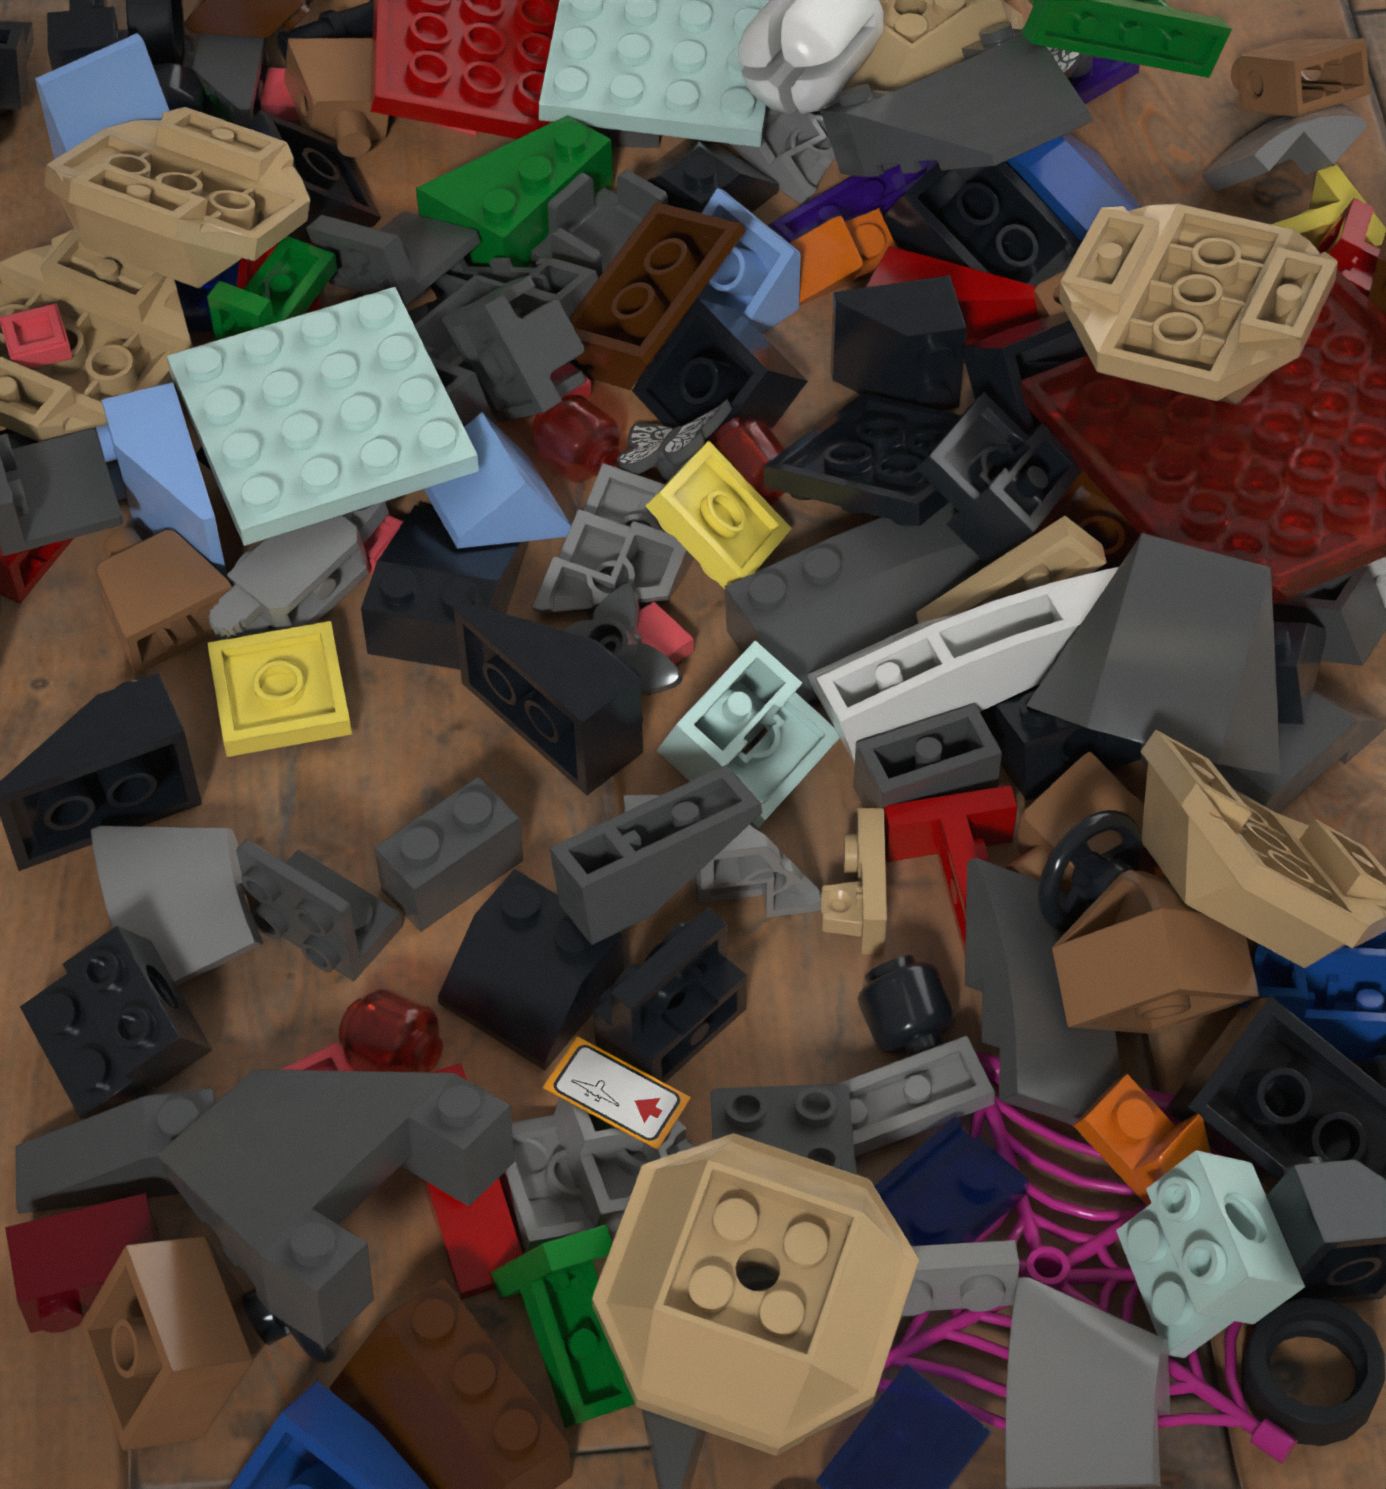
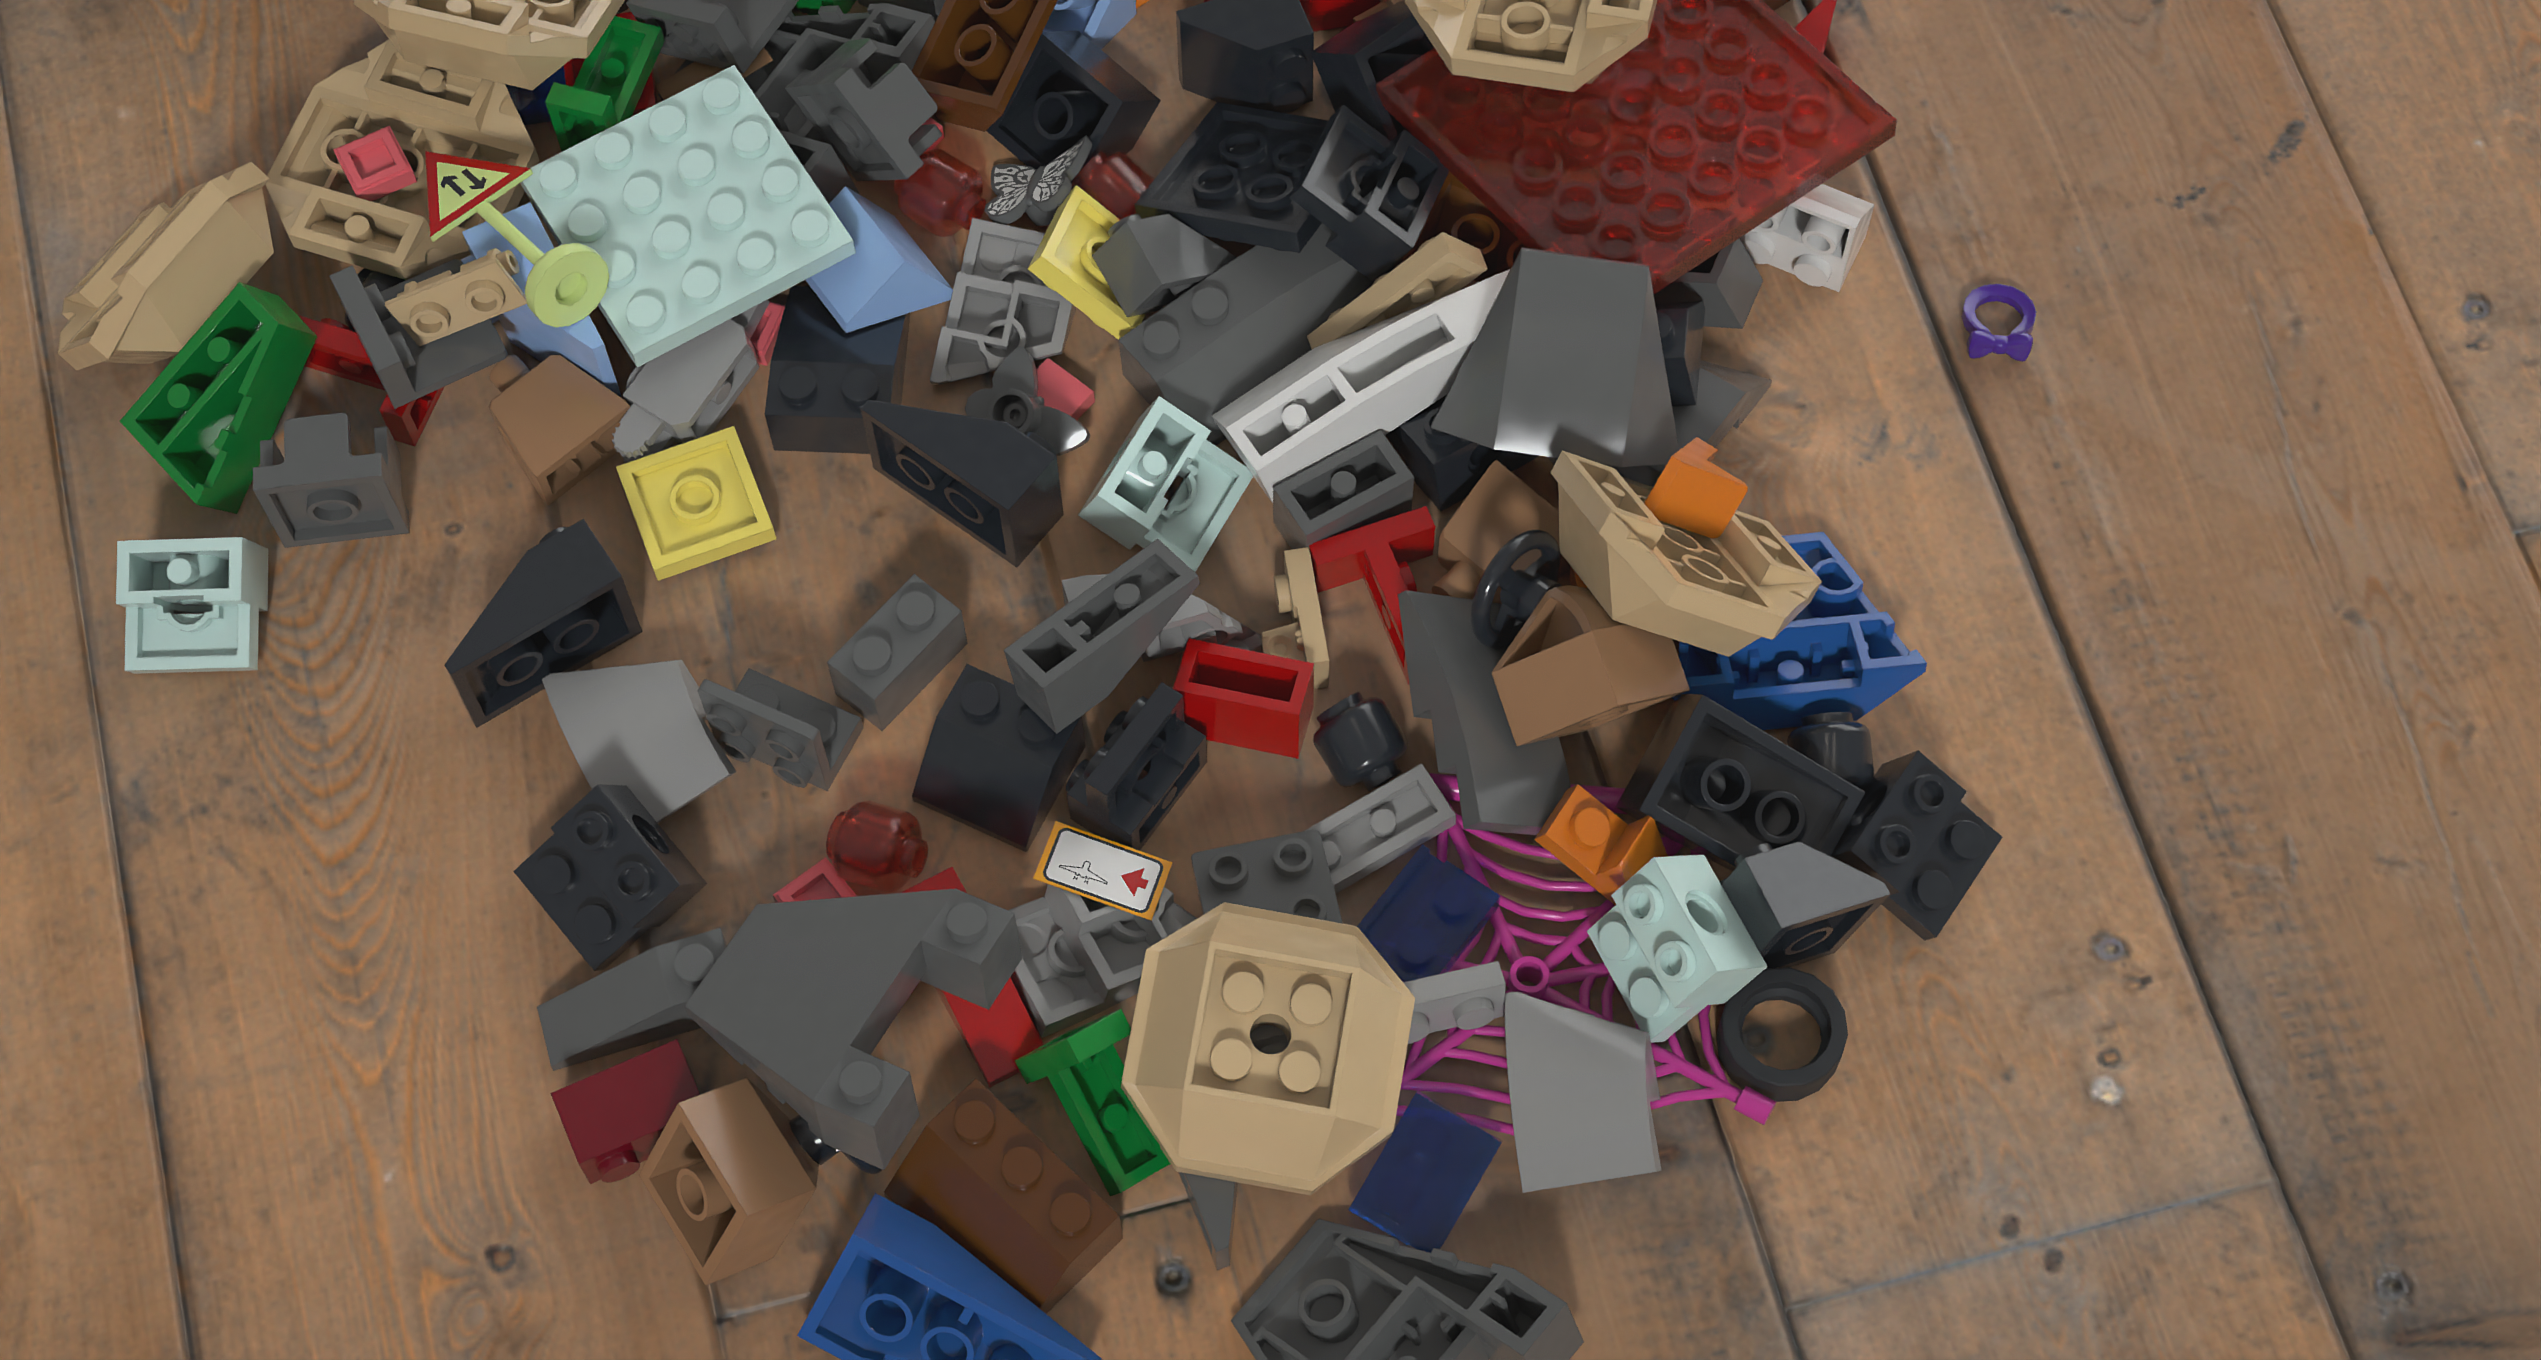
camera: 10 degrees left, 10 degrees up
none -> tan hinge [385,248,527,346]
none -> yellowish green piece [425,151,609,327]
none -> dark grey slope [1092,214,1237,317]
none -> red brick [1173,638,1314,759]
none -> orange slope [1644,437,1748,538]

